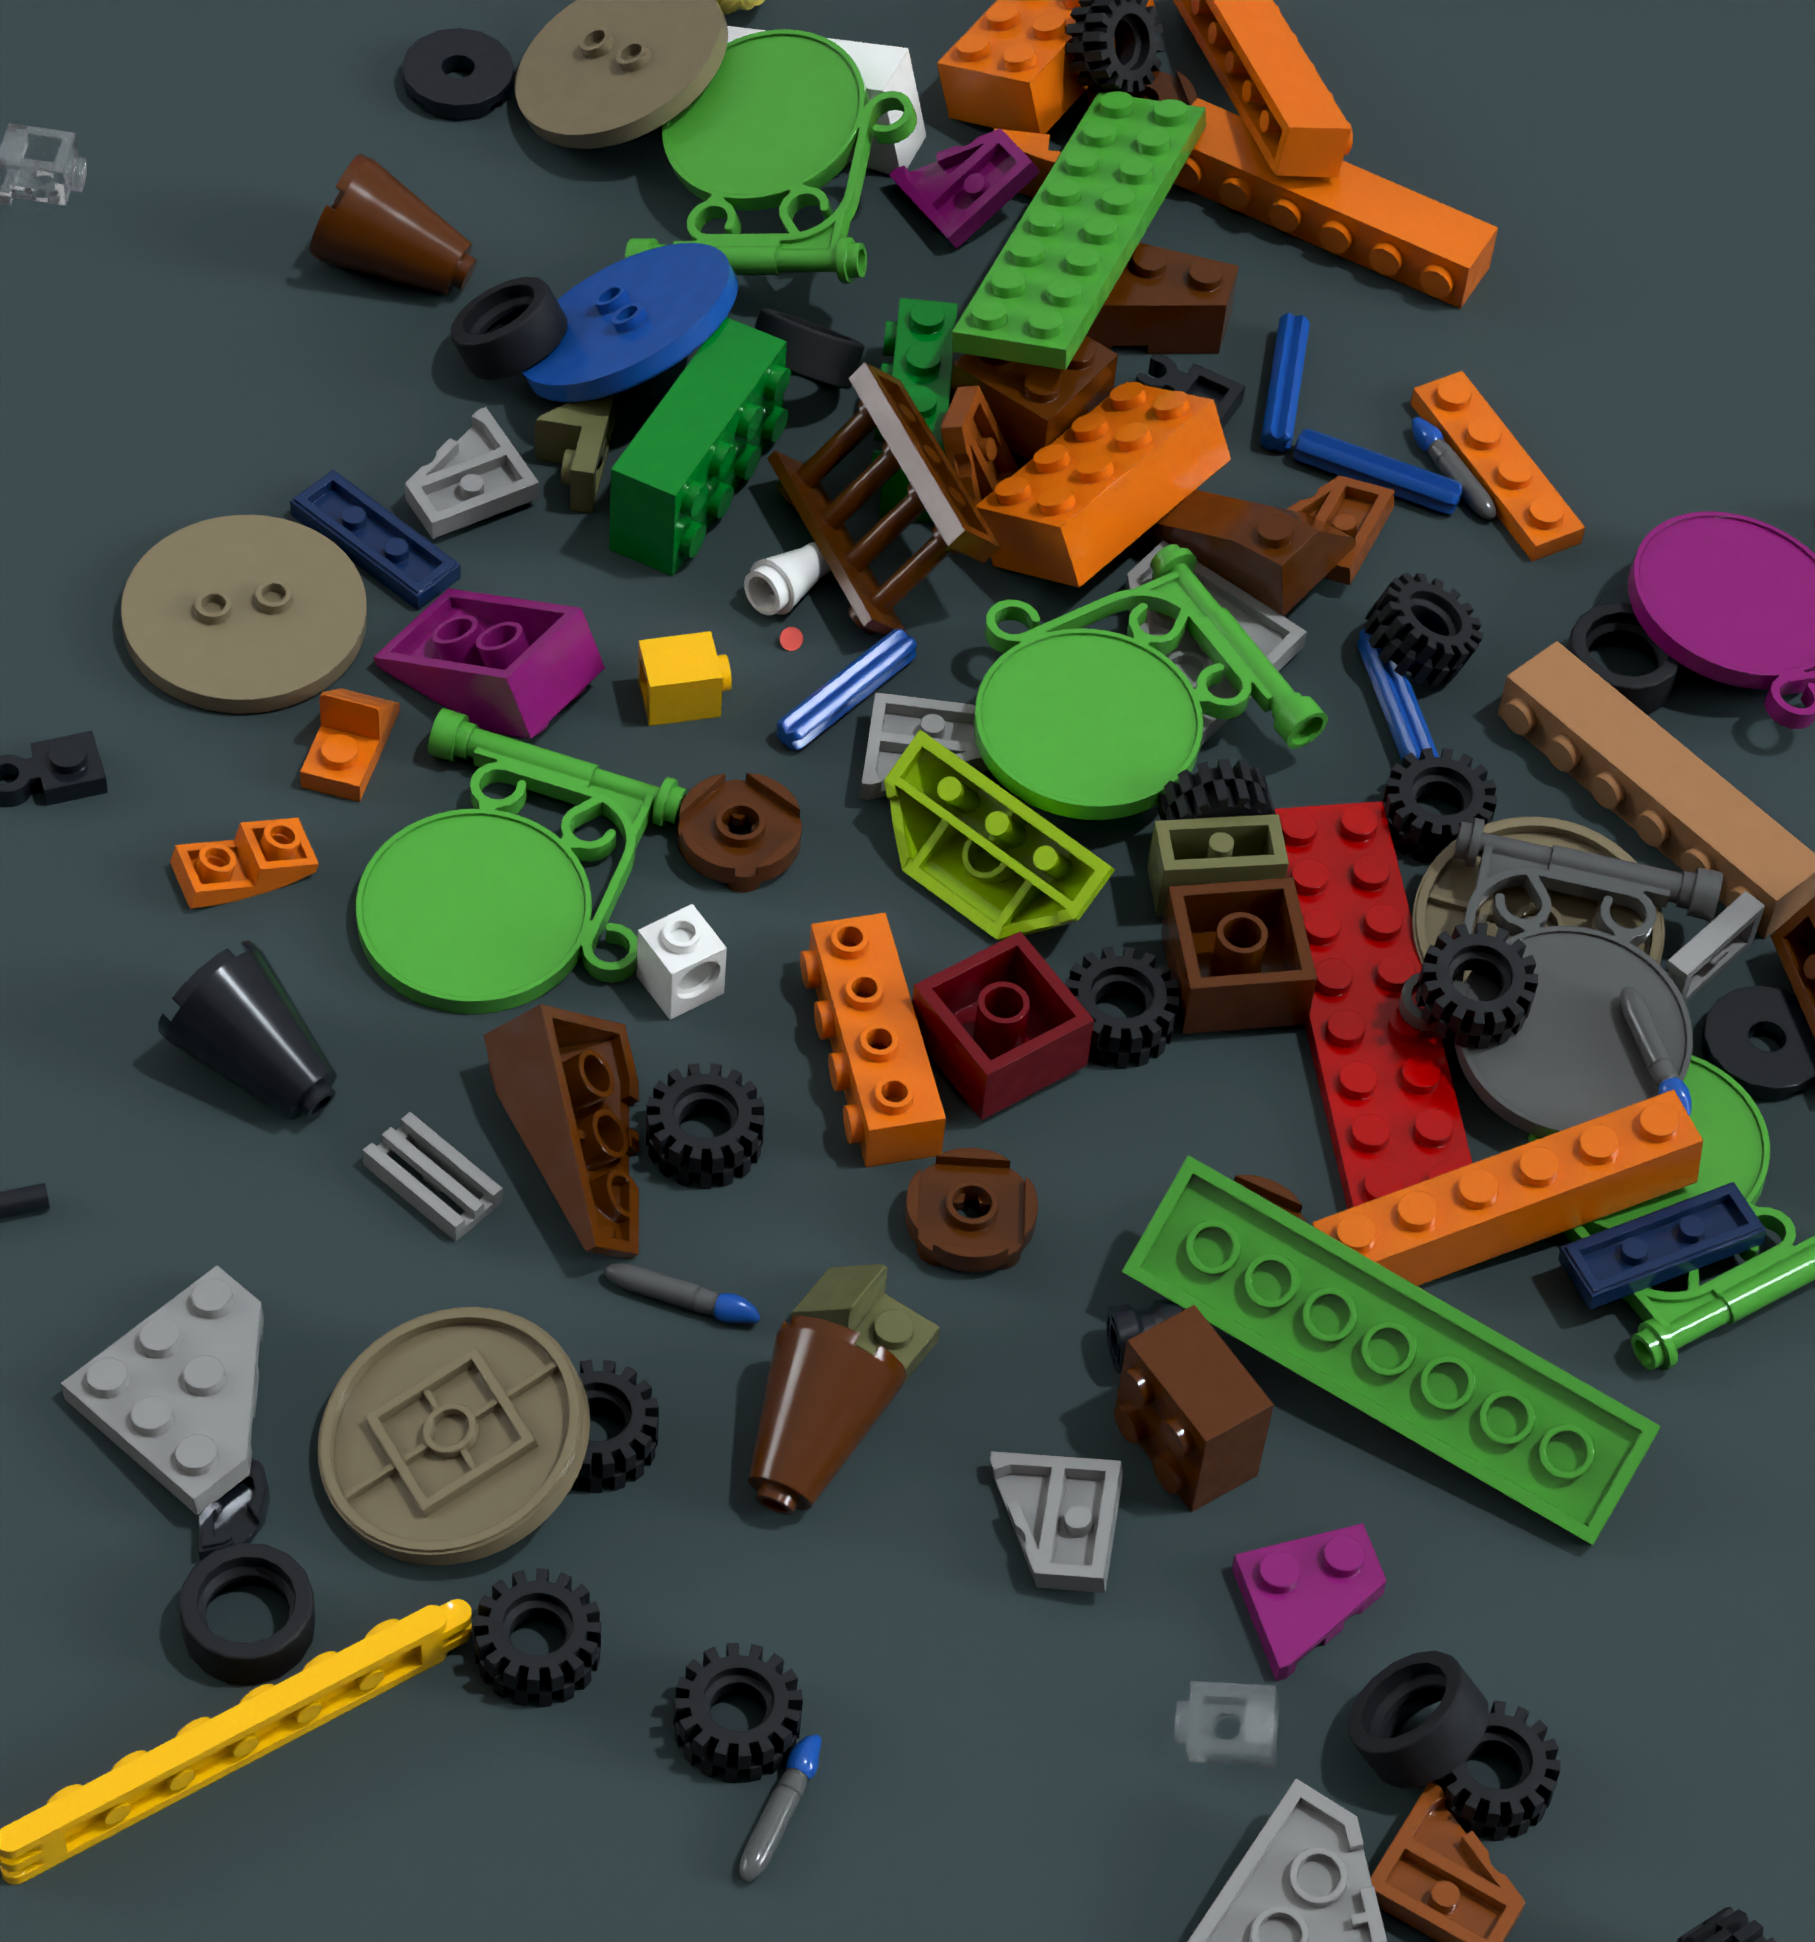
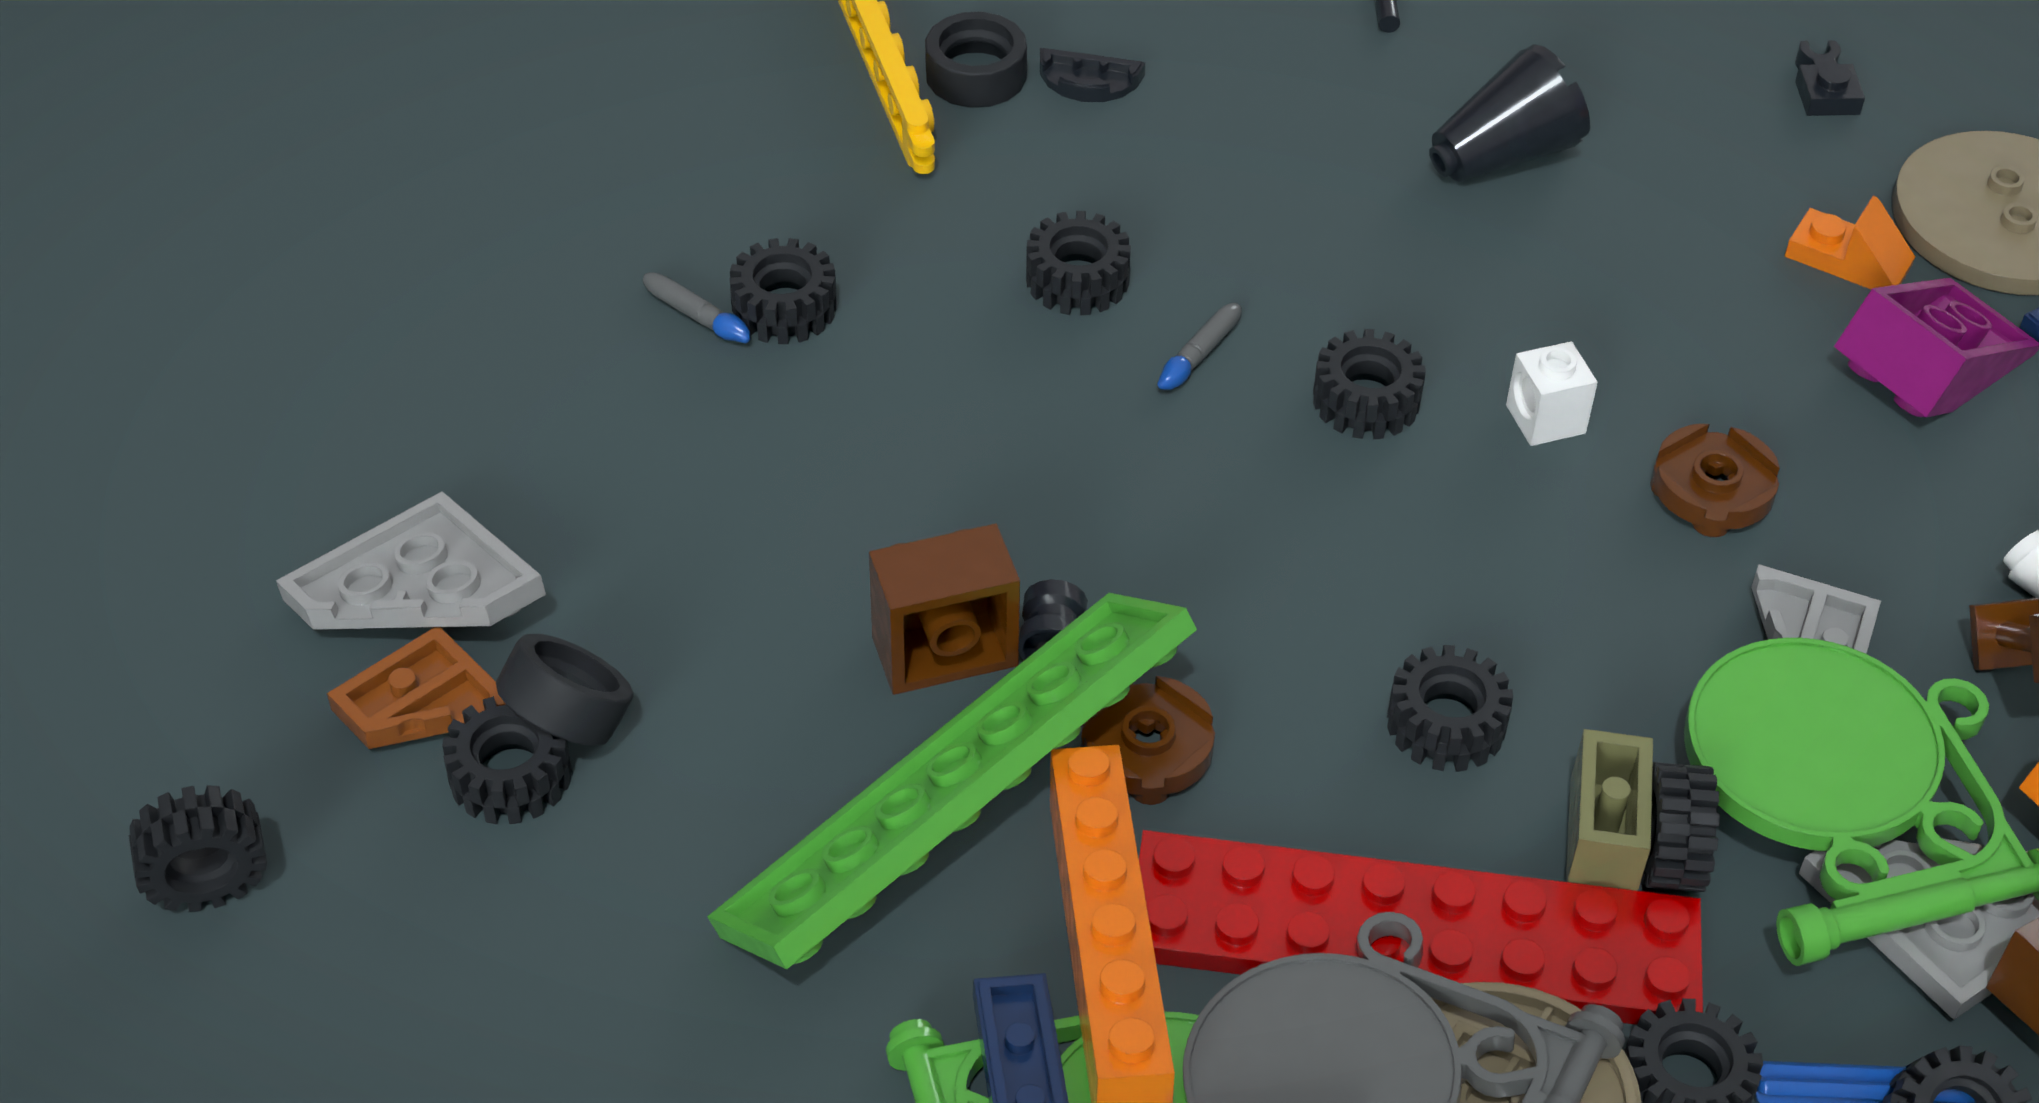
camera: 110 degrees right, 5 degrees down
light grey plate [61,1265,264,1516] -> none
orange slope [170,817,319,909] -> none
dark tan plate [318,1307,590,1566] -> none
bright green piece [356,708,688,1014] -> none
light grey tile [363,1112,503,1242] -> none
black tyre [474,1568,602,1708] -> none
reddish brown wedge [483,1004,639,1259] -> none
yellow brick [637,631,732,726] -> none
reddish brown cone [748,1315,907,1515] -> none
blue axle [776,629,917,751] -> none
coral piece [779,627,803,651] -> none
olive slope [791,1264,940,1384] -> none
orange brick [800,912,946,1168] -> none
lime wedge [884,730,1115,941] -> none
reddish brown plate [905,1148,1038,1272] -> none
dark red brick [912,931,1094,1120] -> none
light grey wing [990,1451,1123,1593] -> none
reddish brown brick [1161,877,1317,1034] -> none
clear brick [1175,1681,1279,1769] -> none
magenta wing [1231,1523,1387,1681] -> none
black tyre [1415,923,1538,1049] -> none

